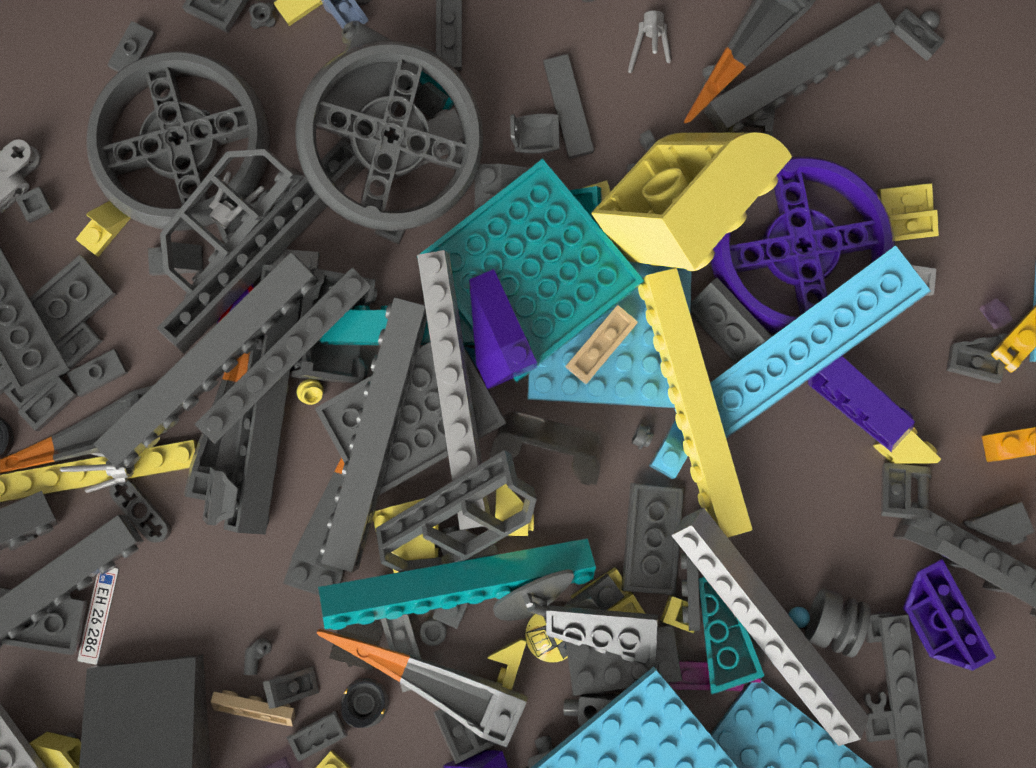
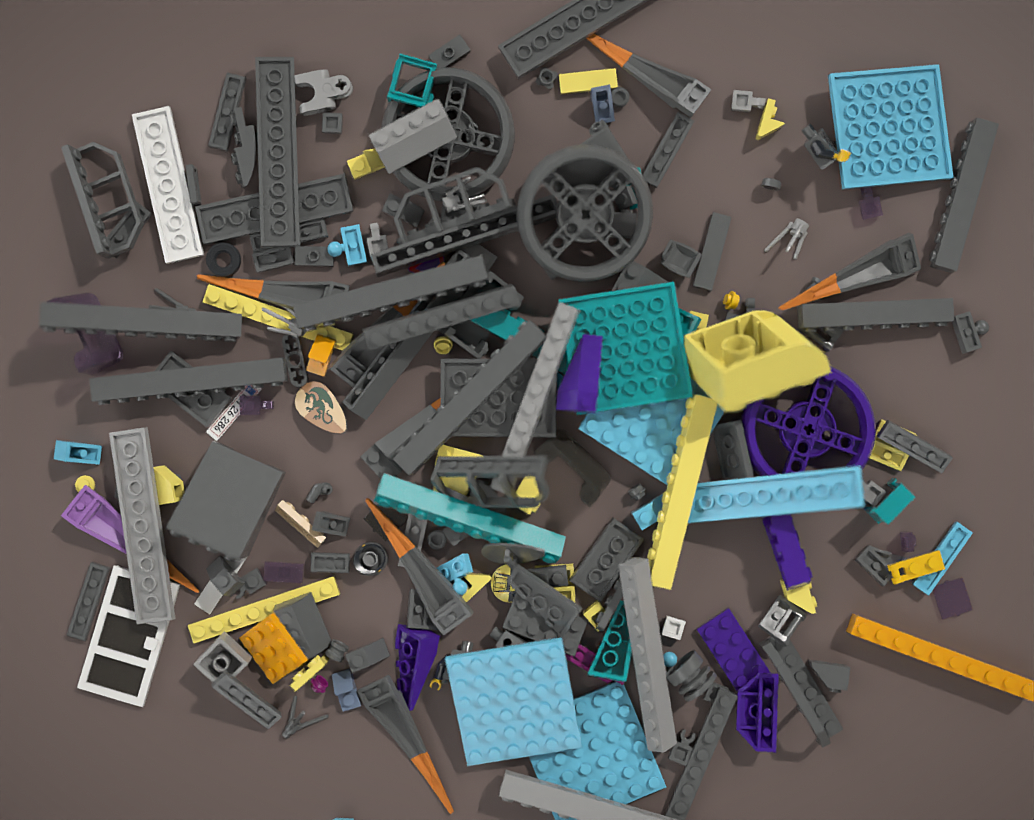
camera: 30 degrees right, 5 degrees up
dark grey slope [202,466,238,525] -> none
tan plate [565,305,638,384] -> none
none -> clear purple plate [240,396,274,415]
none -> shield [295,381,347,434]
none -> light orange slope [306,334,336,377]
none -> medium azure plate [327,224,367,266]
none -> light grey plate [367,223,389,257]
none -> light grey slope [369,99,457,174]
none -> teal piece [387,53,437,108]
none -> medium azure plate [437,554,473,595]
none -> white plate [661,615,686,640]
none -> dark purple plate [696,608,771,691]
none -> yellow plate [723,291,740,310]
none -> teal piece [864,478,915,525]
none -> dark grey plate [877,420,953,473]

